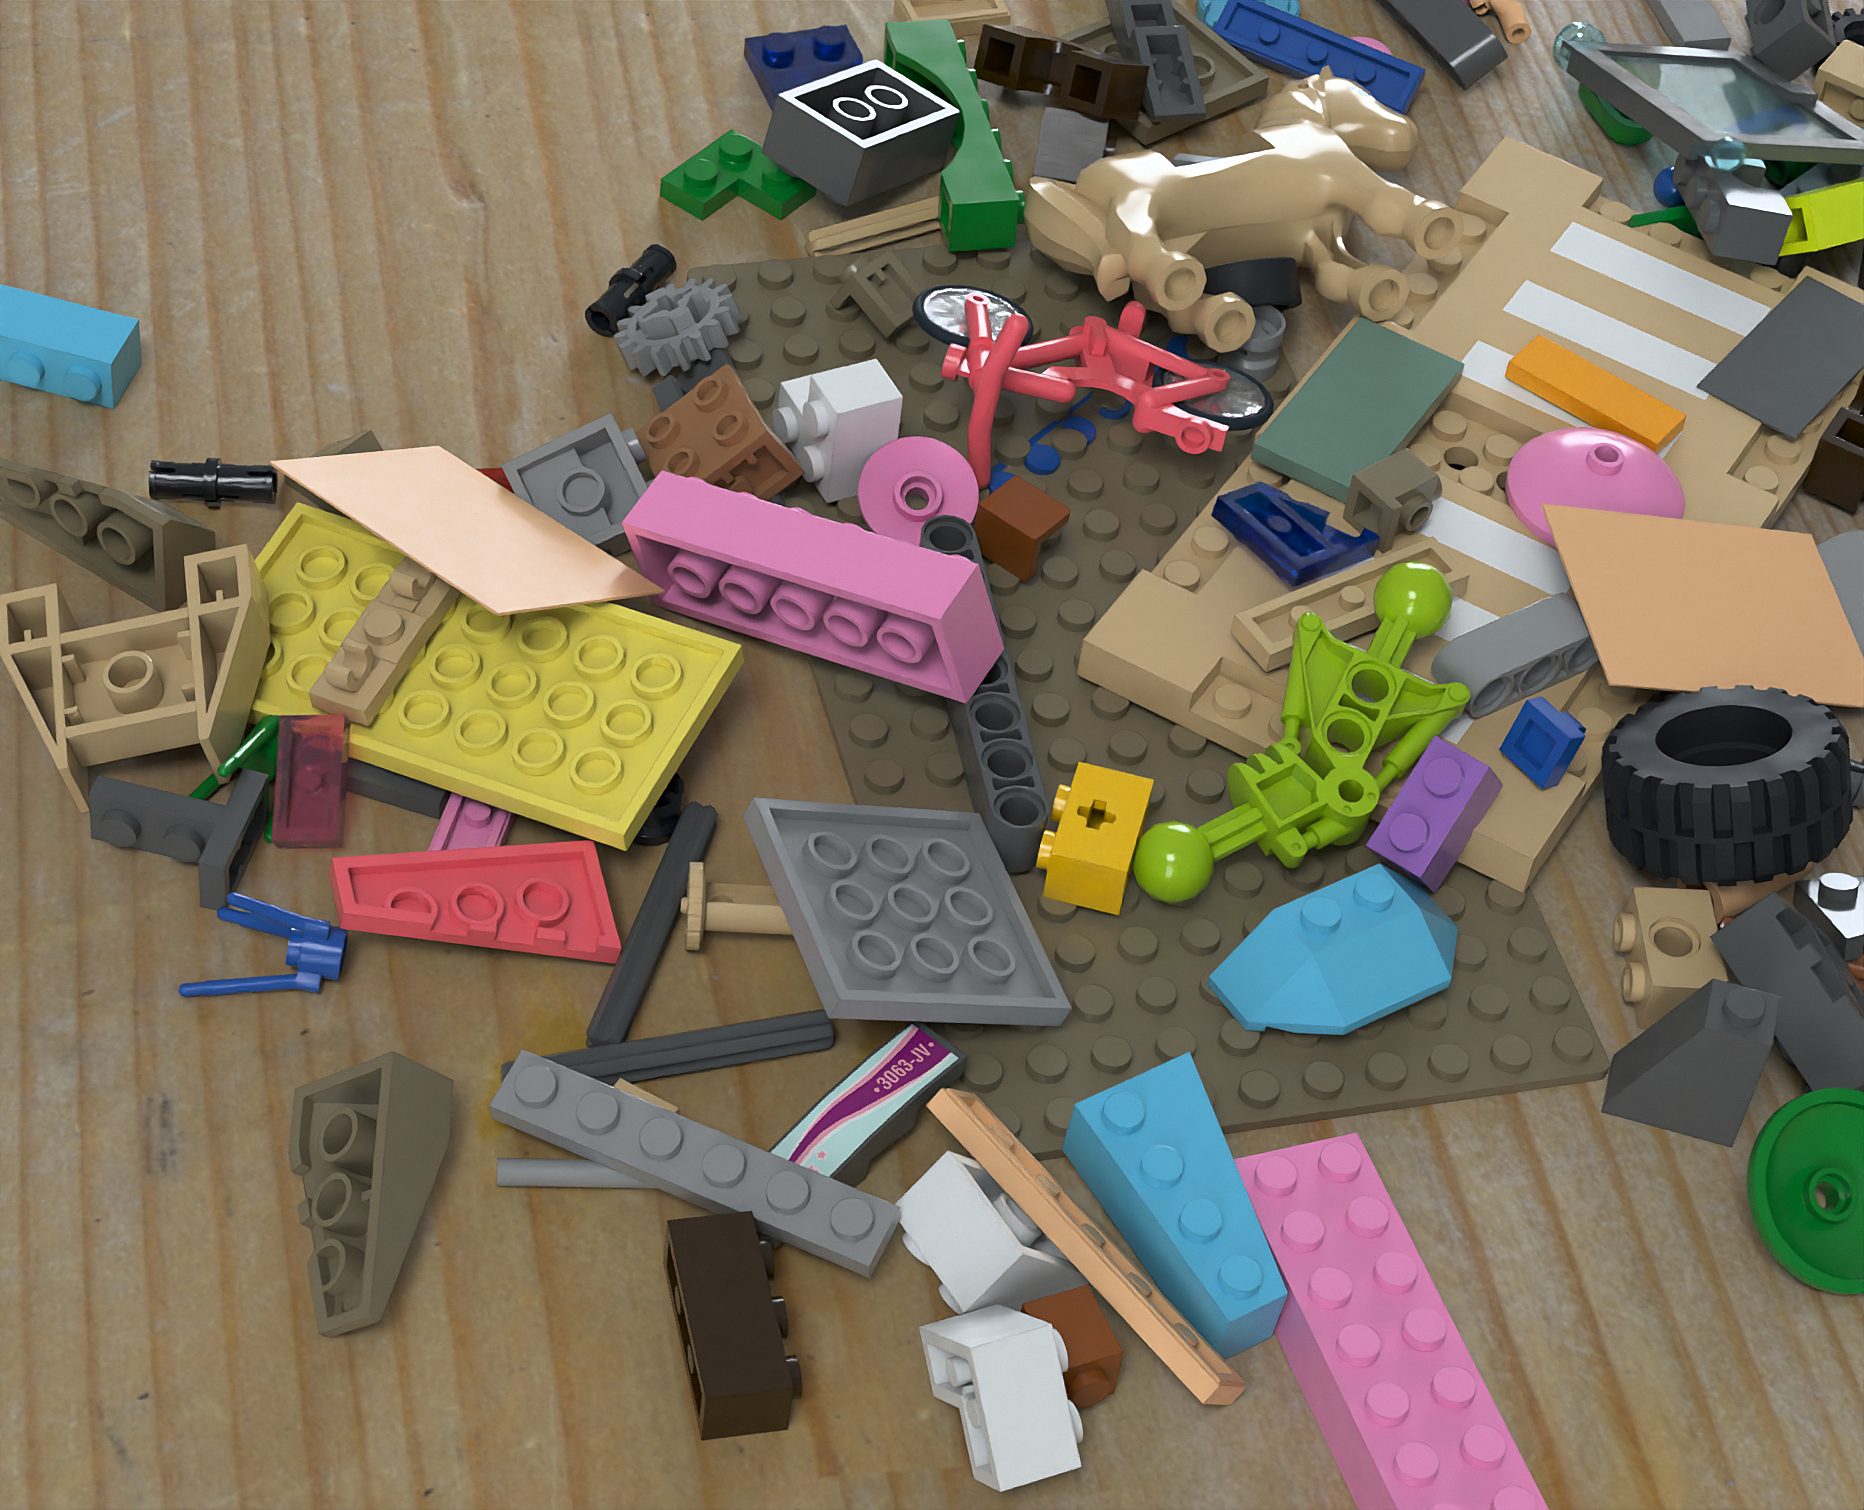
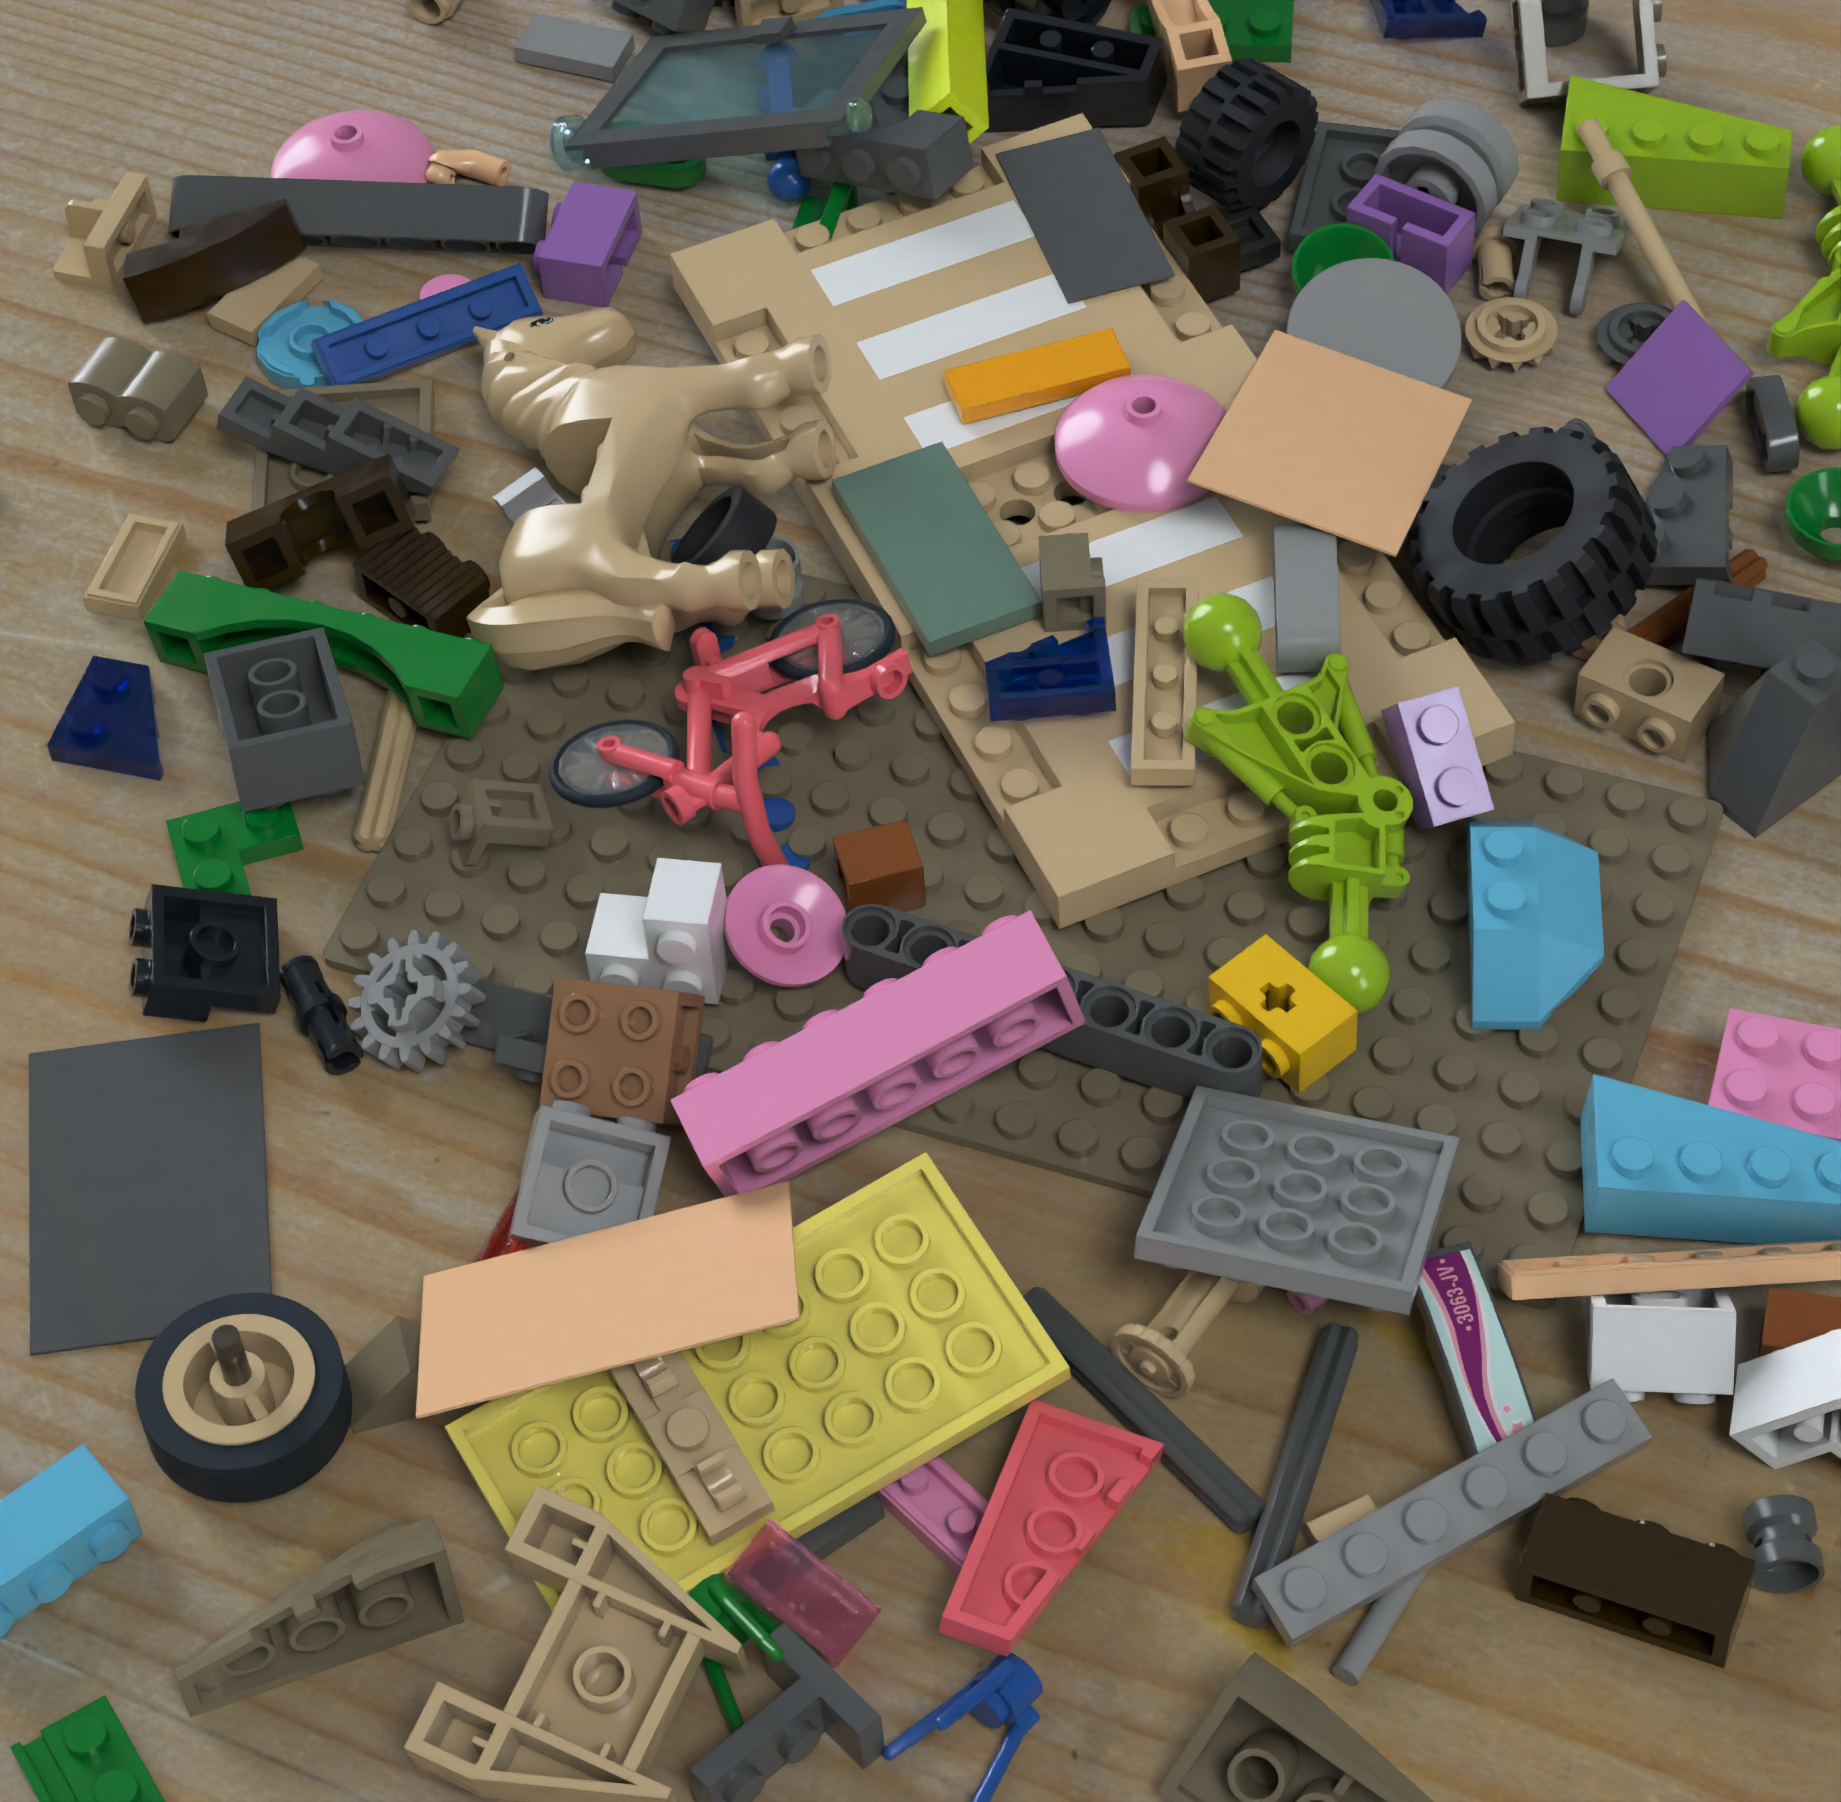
camera: 45 degrees left, 5 degrees up
black pin [149,458,278,507] -> none
blue tile [1499,697,1586,789] -> none
none -> dark grey piece [29,1023,272,1356]
none -> black plate [129,884,281,1022]
none -> wheel [135,1293,352,1503]
none -> medium lavender piece [533,181,642,307]
none -> dark grey wheel [1743,1495,1825,1594]

